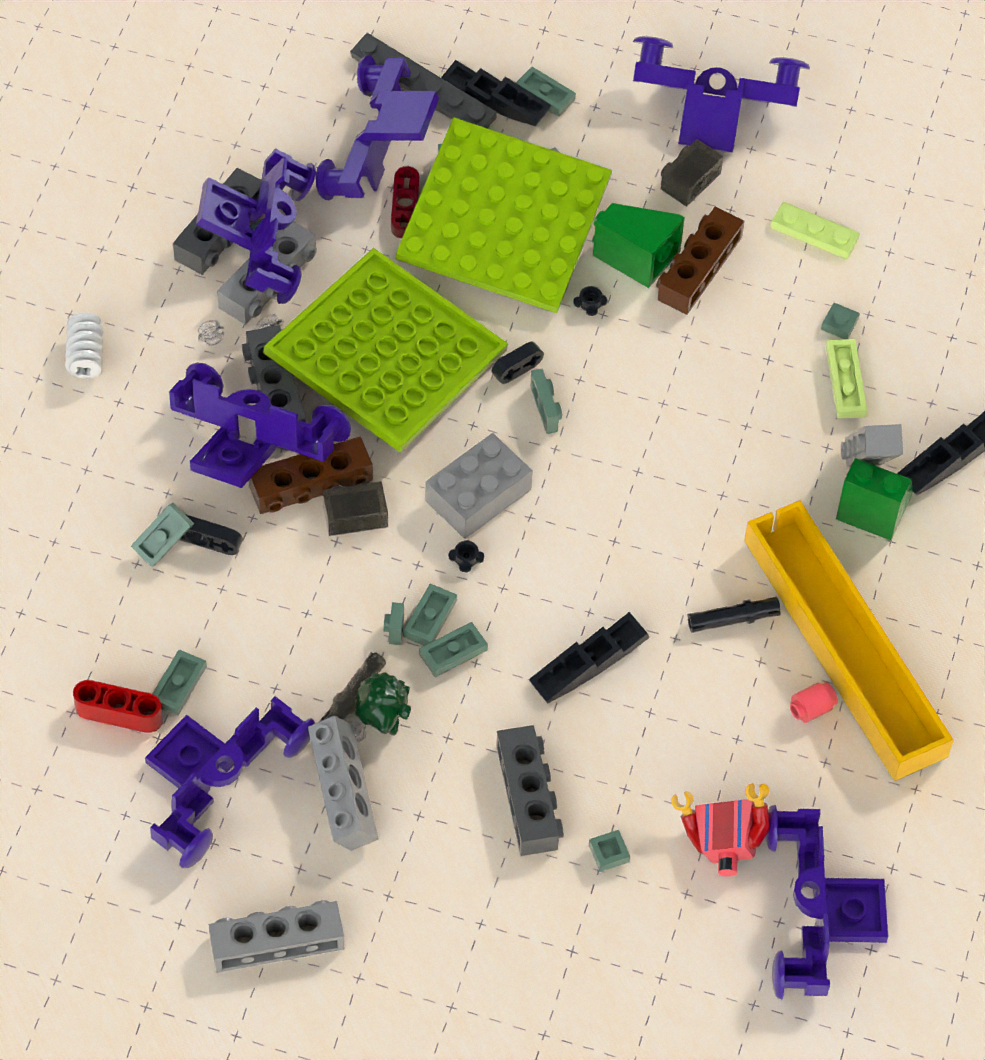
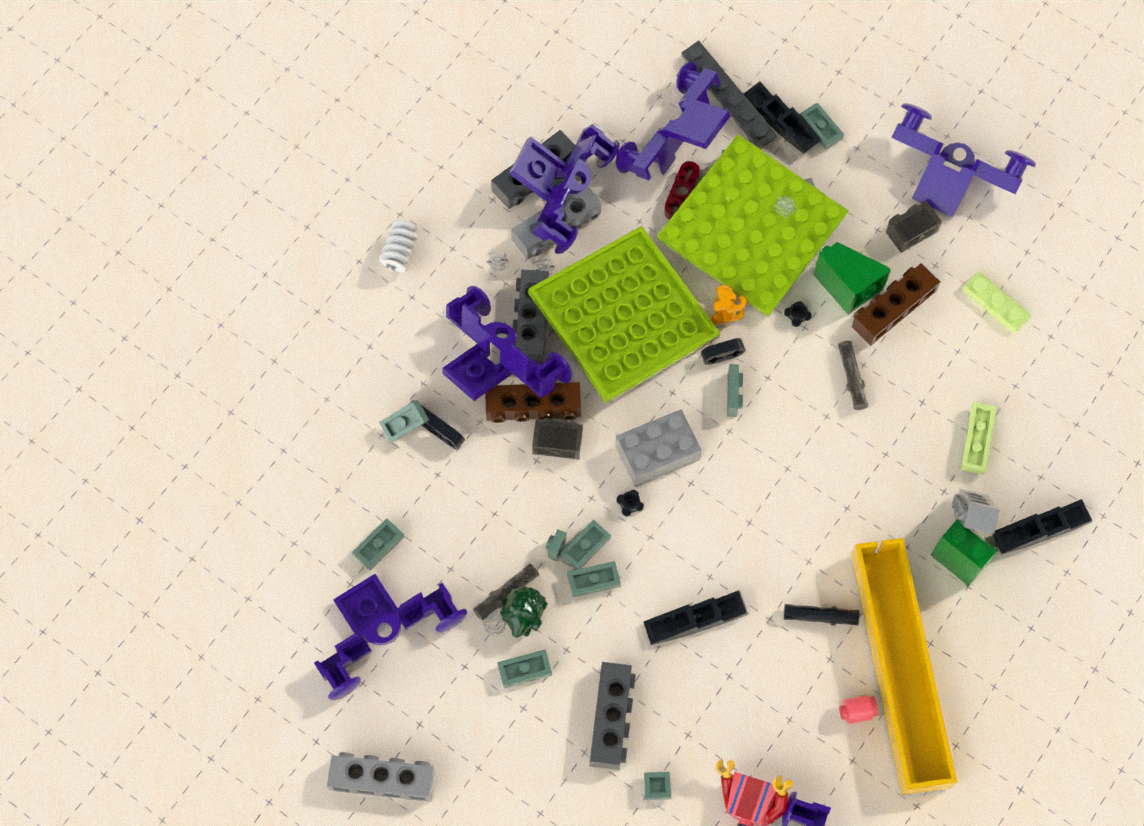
camera: 20 degrees right, 10 degrees up
red beam [73,680,163,733] -> none
light grey brick [308,715,379,851] -> none
sand green plate [821,303,860,339] -> none
none -> sand green plate [497,649,552,688]
none -> light orange piece [711,285,747,325]
none -> clear plate [774,196,796,217]
none -> clear smoke pin [838,341,868,410]

